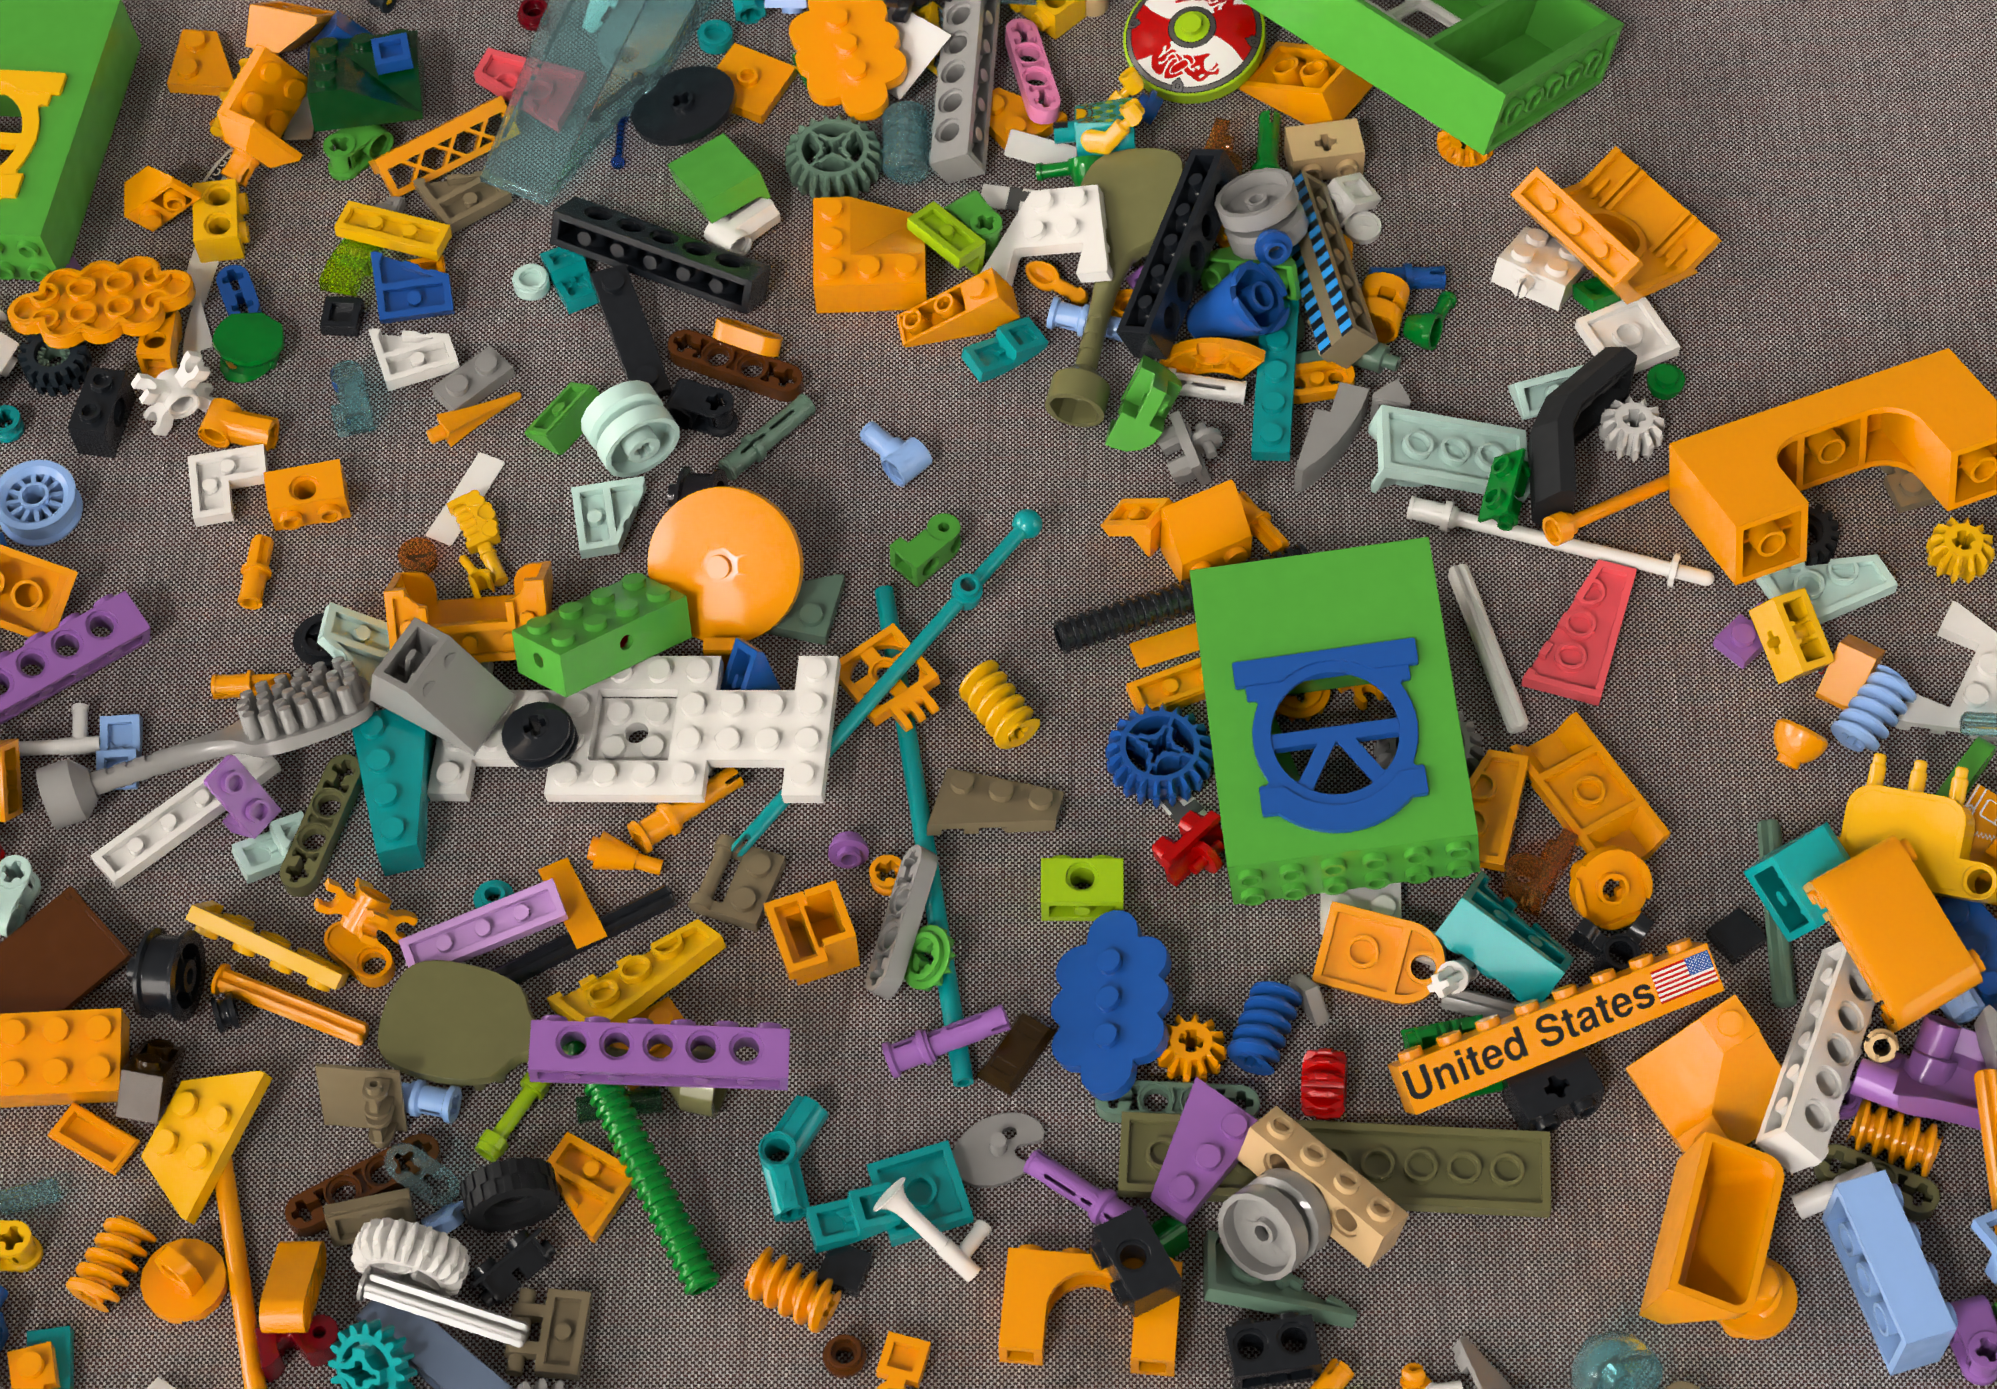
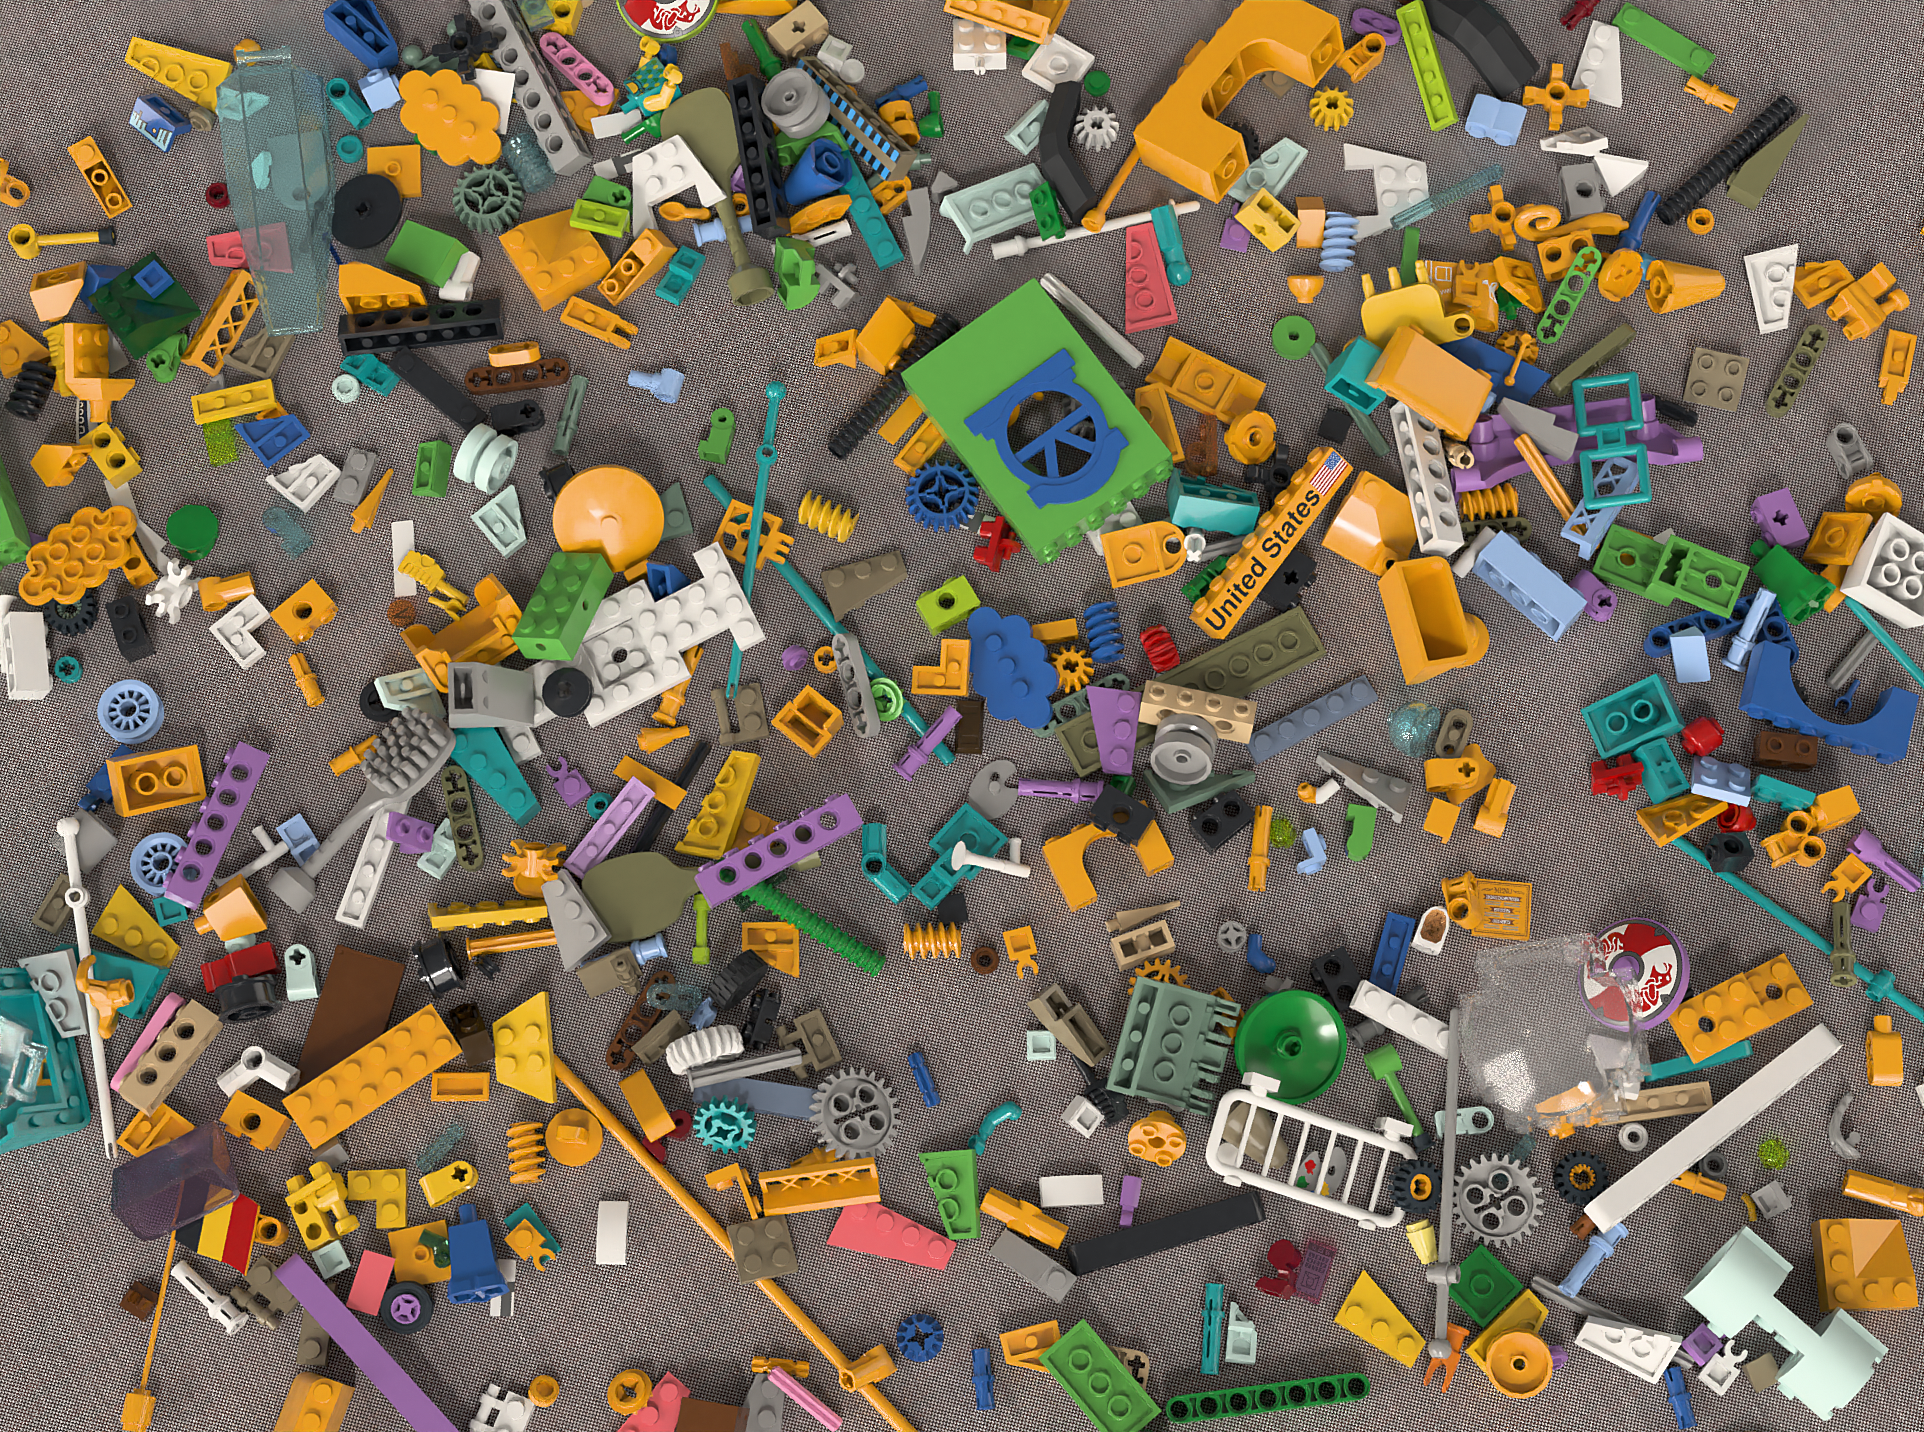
camera: 30 degrees left, 15 degrees up
blue beam [216,265,262,316] -> none
black tile [319,296,365,337] -> none
blue plate [1254,229,1293,266] -> none
light grey tile [1288,973,1330,1027] -> none
none -> black piece [5,361,56,421]
none -> light orange slope [339,261,429,314]
none -> light grey wing [541,869,612,972]
none -> medium lavender plate [546,756,593,809]
none -> light orange hinge [560,296,639,350]
none -> light orange plate [911,639,971,697]
none -> light orange piece [1032,618,1078,645]
none -> teal piece [1150,205,1192,286]
none -> sand blue plate [1243,674,1378,765]
none -> bright green piece [1271,316,1315,360]

